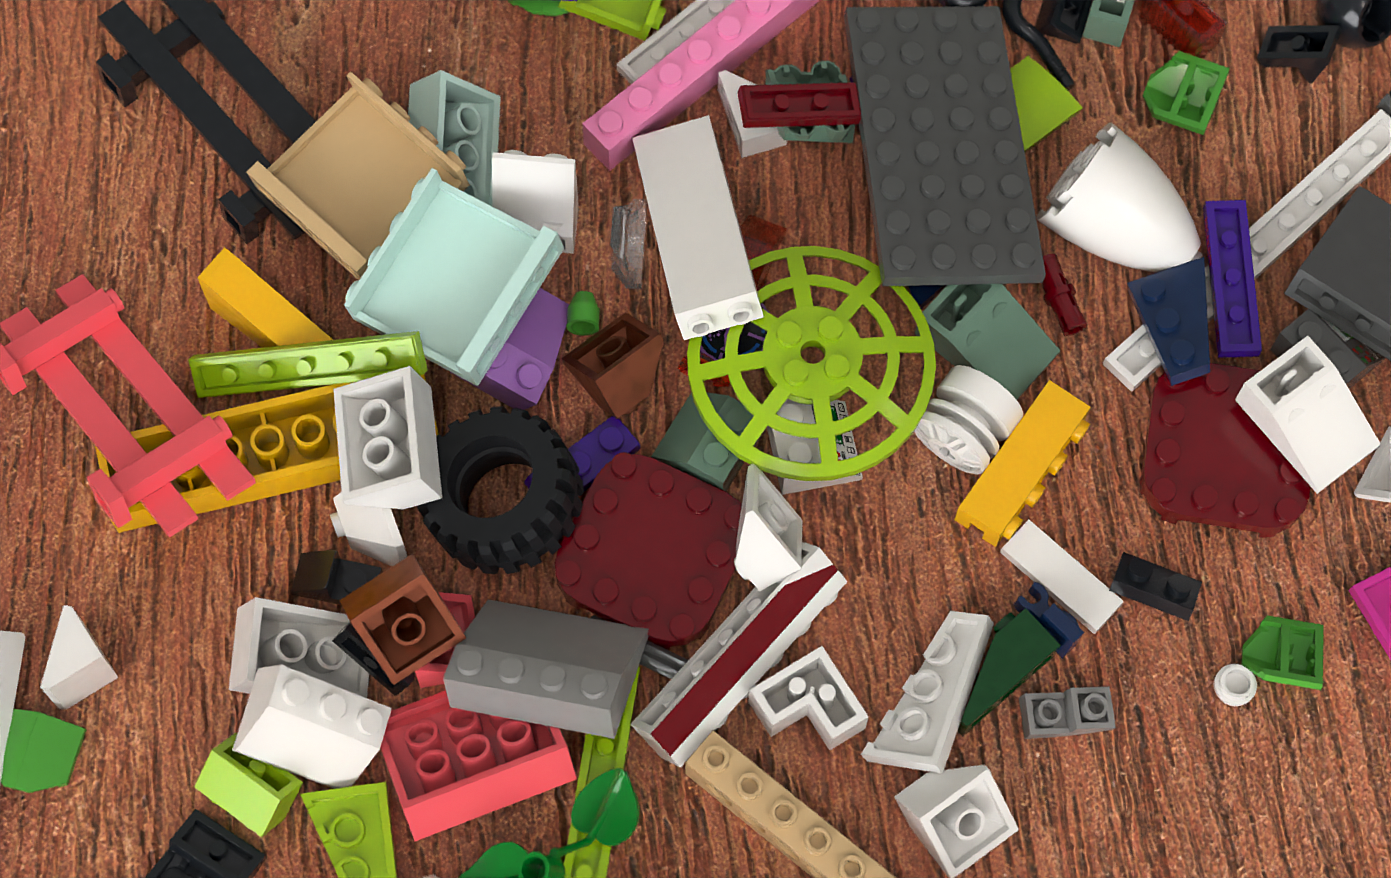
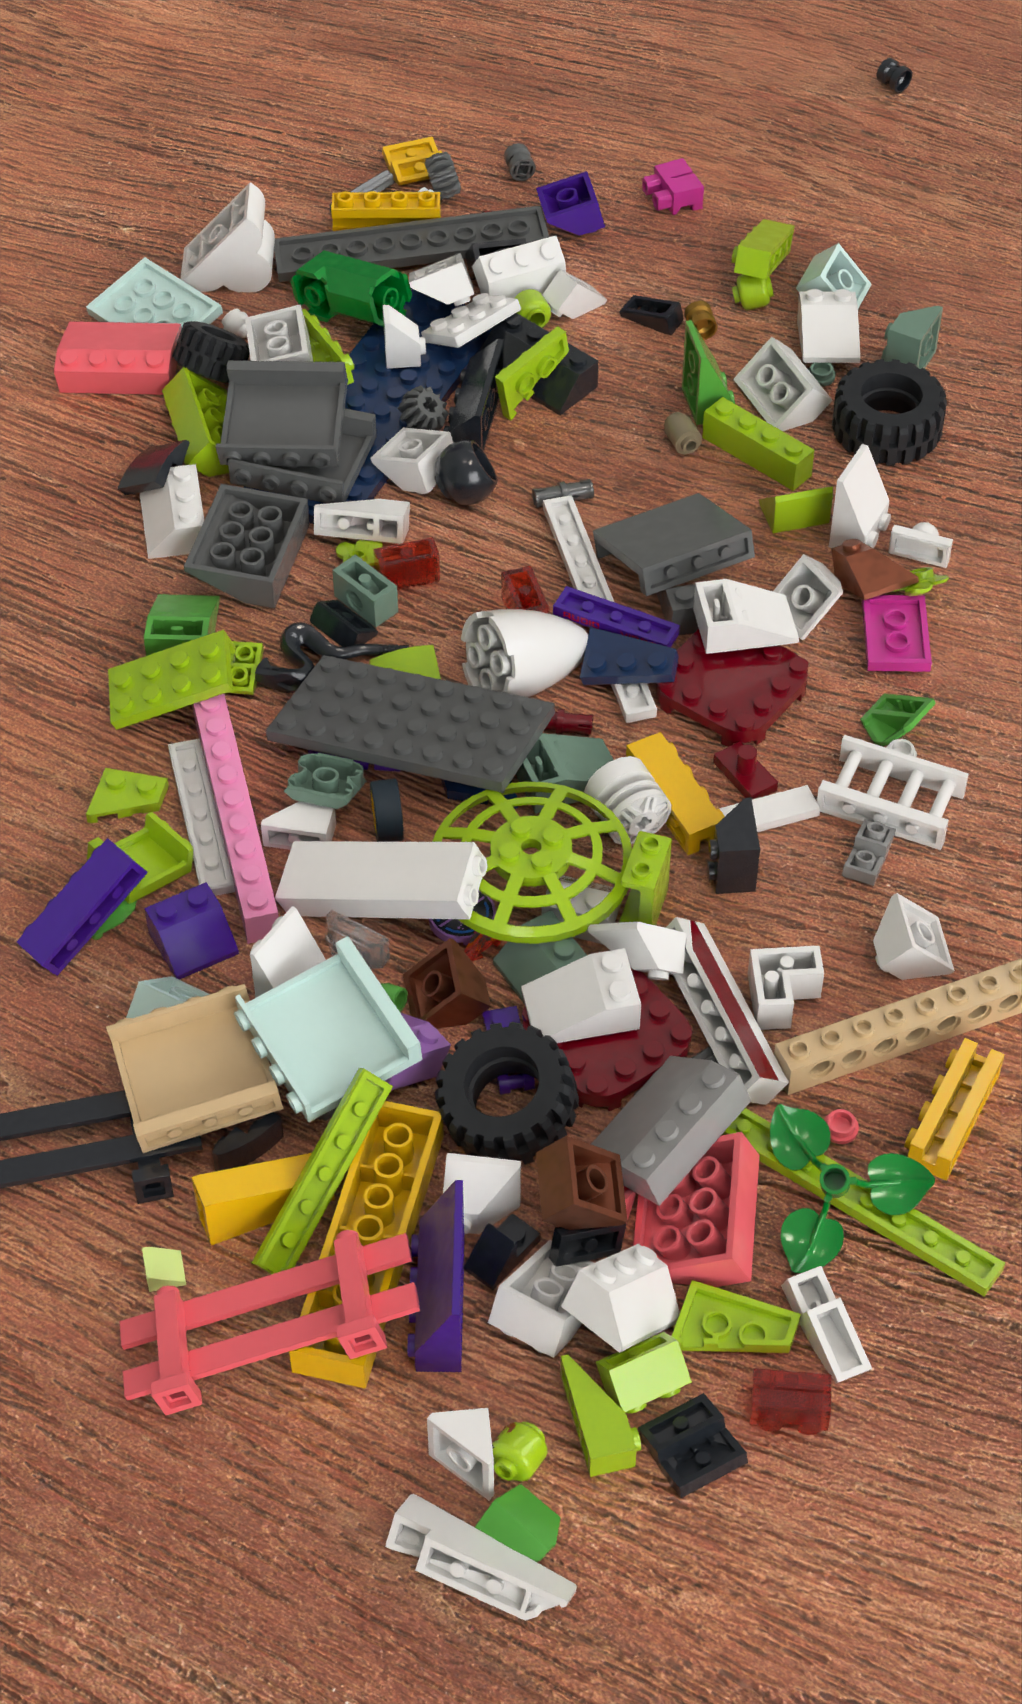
camera: 60 degrees left, 20 degrees down
white slope [333,366,442,509] -> none
dark red tile [737,82,861,128] -> none
white wing [861,611,994,774] -> none
dark green slope [957,608,1060,736] -> none
dark blue plate [1014,582,1085,659] -> none
black plate [1109,552,1202,621] -> none
bright green slope [1142,51,1230,135] -> none
black slope [1257,25,1342,83] -> none
none -> yellowish green slope [142,1247,186,1292]
none -> dark purple slope [144,882,239,980]
none -> black slope [212,1112,284,1171]
none -> black wheel [370,778,404,842]
none -> dark purple slope [407,1180,465,1372]
none -> lime head [492,1422,548,1482]
none -> clear red brick [501,565,550,614]
none -> white slope [521,948,641,1043]
none -> lime slope [560,1354,642,1477]
none -> lime panel [619,831,672,926]
none -> black slope [707,797,760,894]
none -> dark red tile [713,741,778,799]
none -> white fence [817,735,969,850]
none -> coral plate [824,1109,859,1144]

